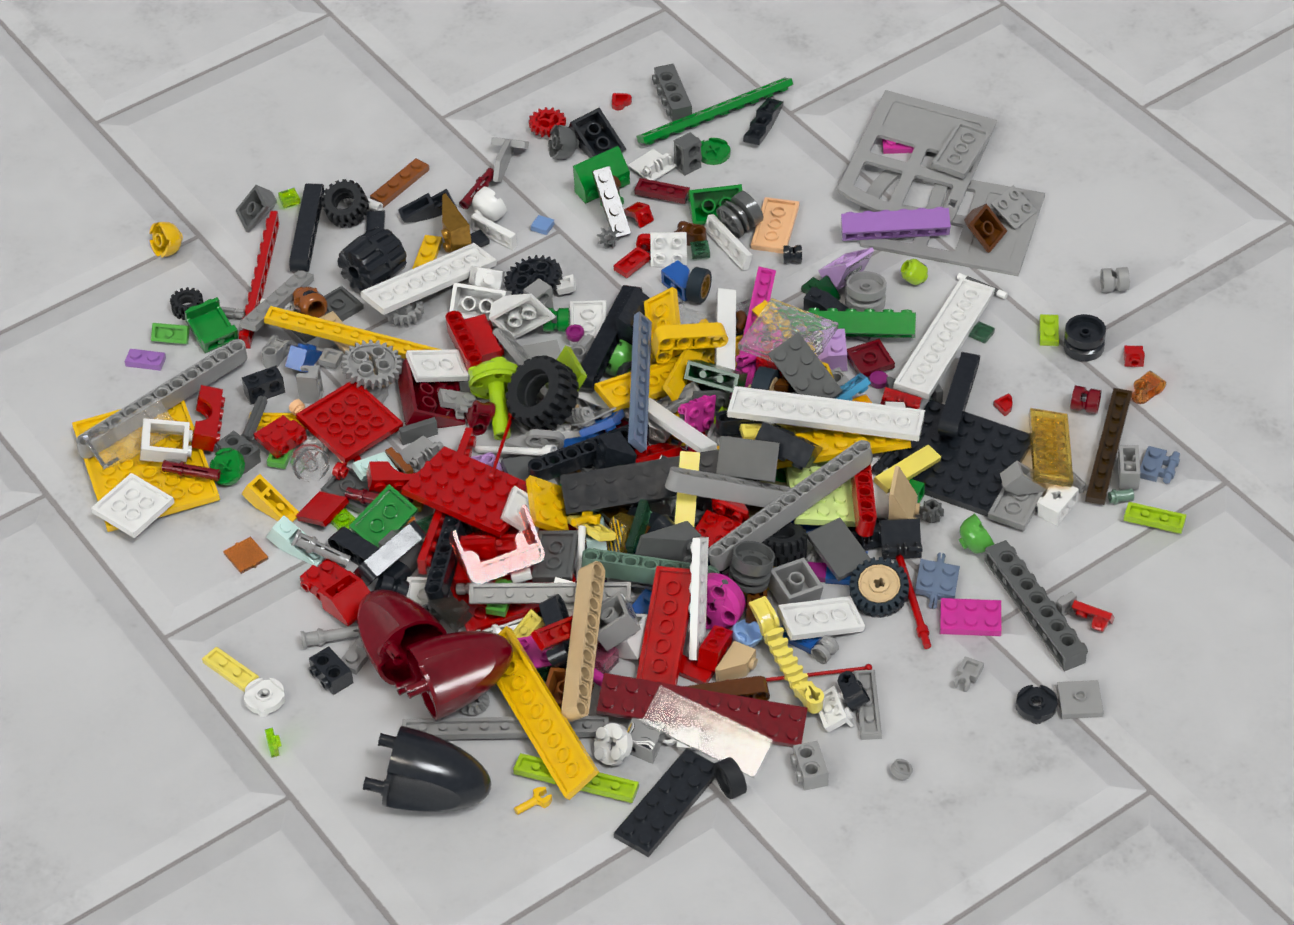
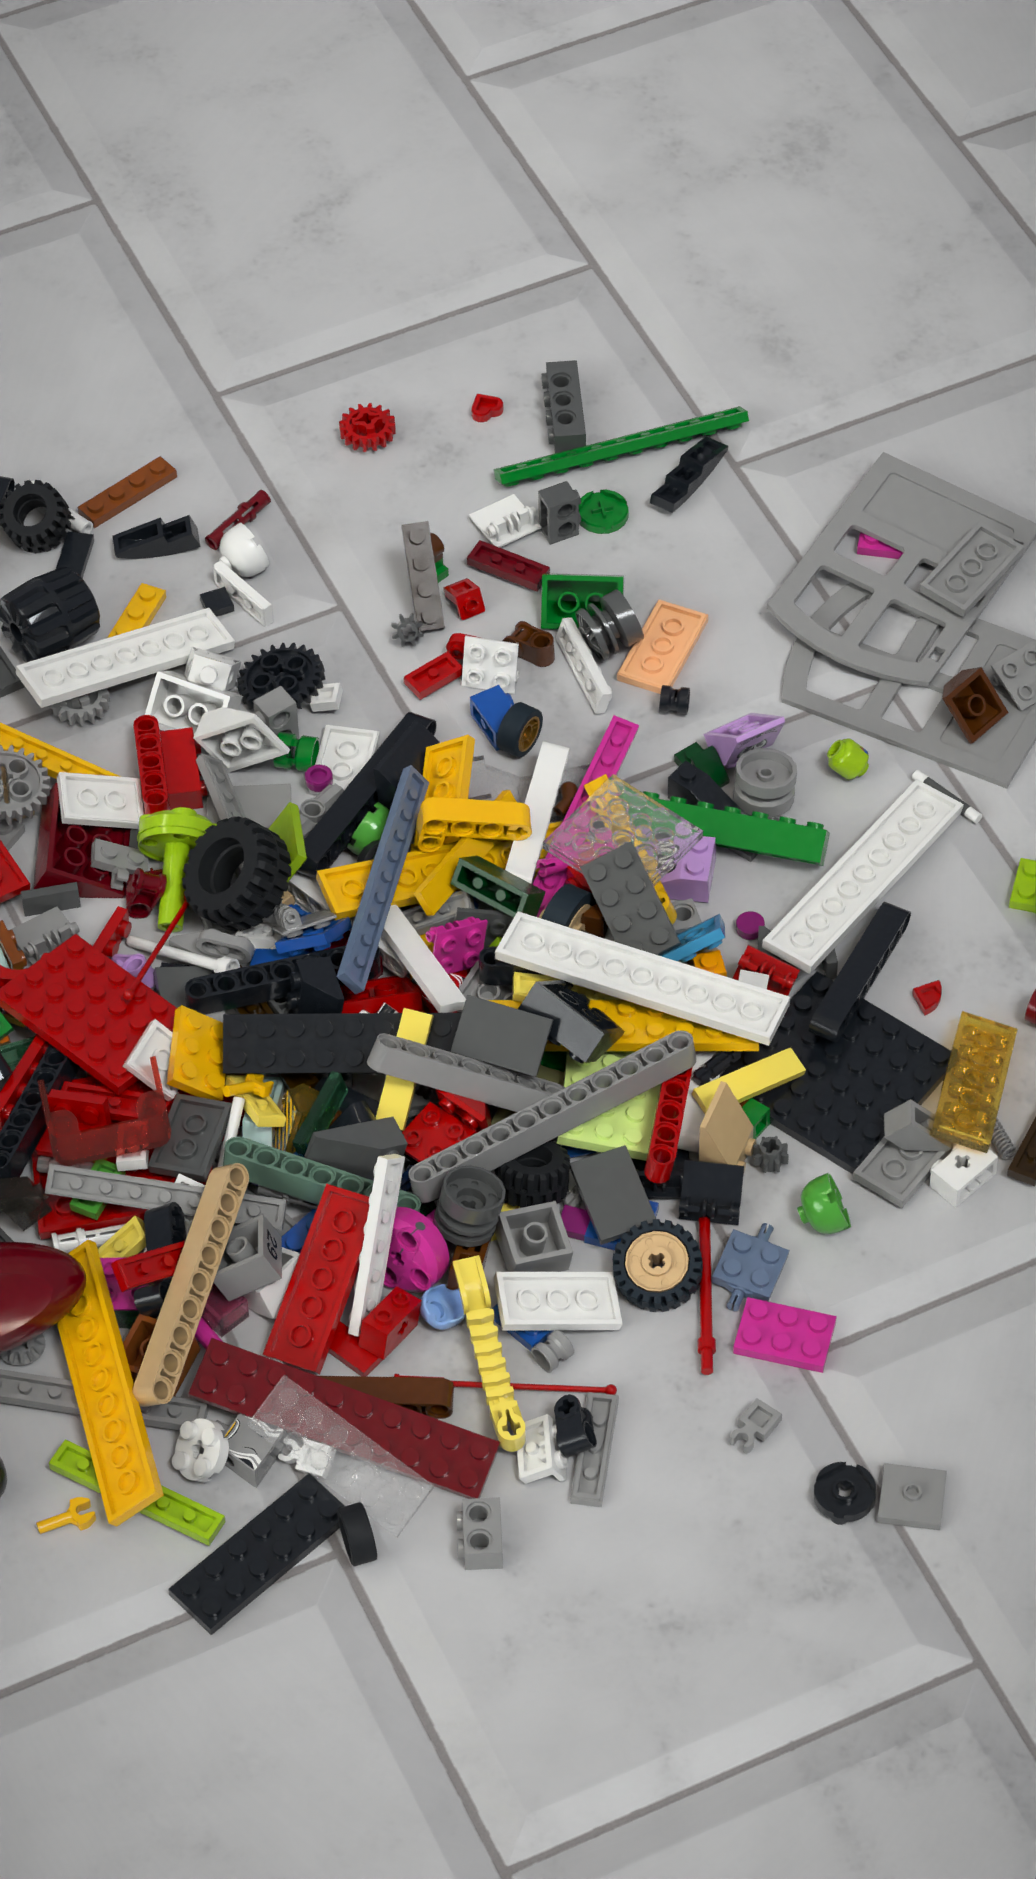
camera: 10 degrees right, 5 degrees up
pearl gold slope [441,193,471,253] -> none
light grey piece [491,137,529,182] -> none
medium blue tile [531,215,555,235] -> none
dark grey cylinder [548,125,579,160] -> none
black slope [569,107,627,158] -> none
green slope [573,146,630,204] -> none
clear green plate [690,240,710,259] -> none
tan slope [715,641,758,682] -> none
medium lavender brick [841,207,951,241] -> none
dark red plate [847,339,895,377] -> none
light grey tile [891,759,913,780] -> none
clear green tile [969,321,995,343] -> none
dark grey brick [984,540,1088,672] -> none
light grey plate [1056,591,1077,616] -> none
red hinge [1072,600,1115,632] -> none

